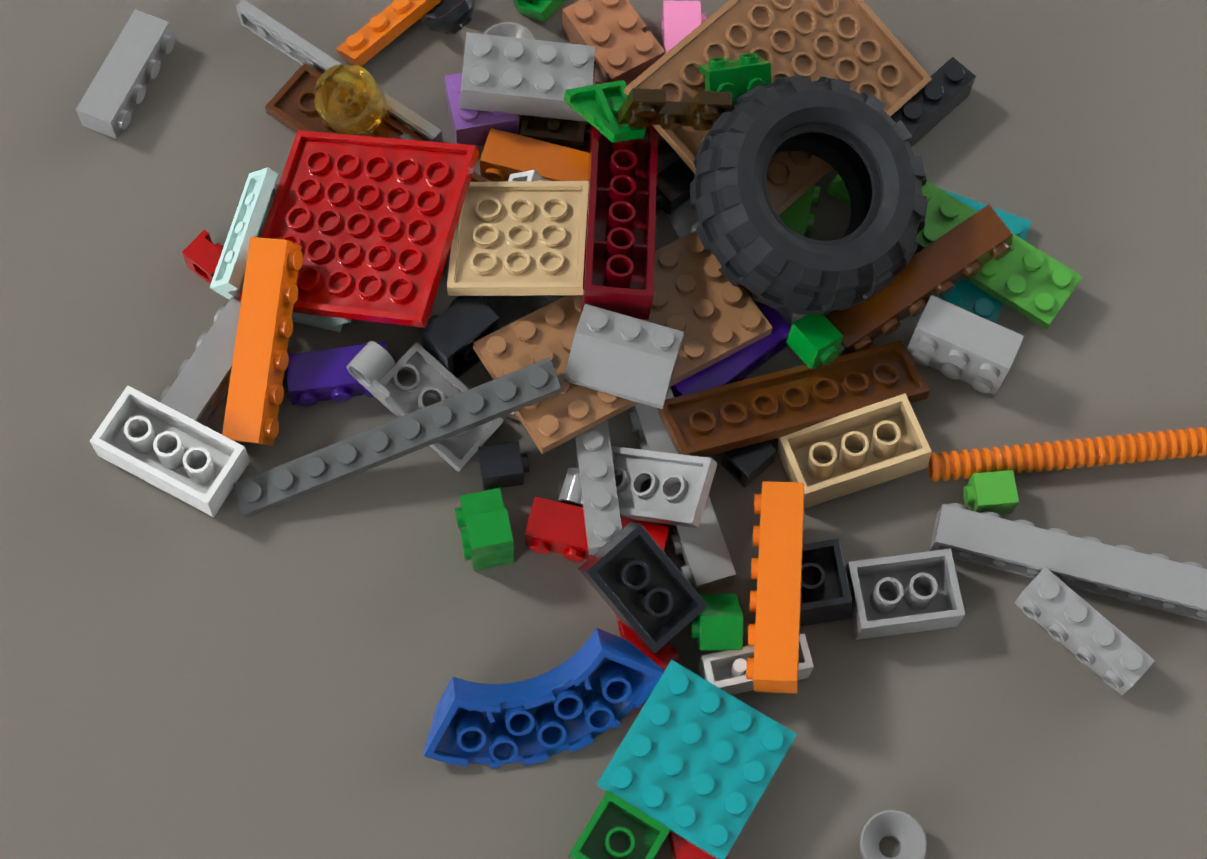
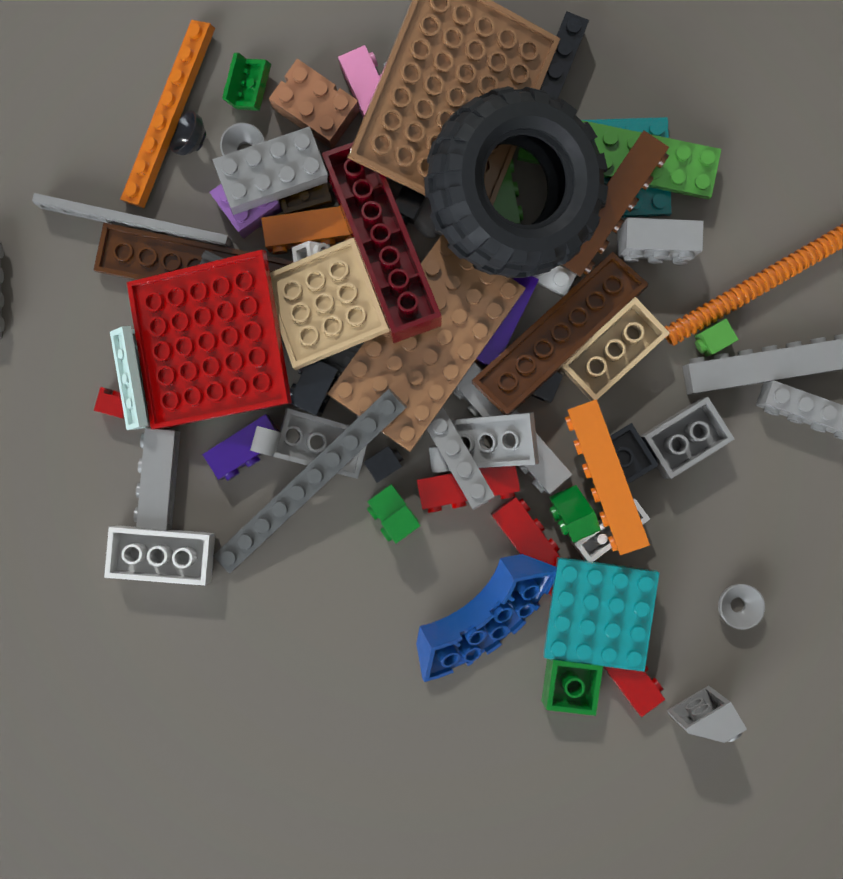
camera: 25 degrees left, 20 degrees up
orange brick [222,237,303,446] -> none
clear yellow brick [314,64,388,136] -> none
green wing [563,80,646,143] -> none
light grey slope [564,304,684,409] -> none
black brick [578,522,708,653] -> none
dark brown plate [618,88,732,131] -> none
green bracket [699,53,772,104] -> none
green brick [786,314,844,370] -> none

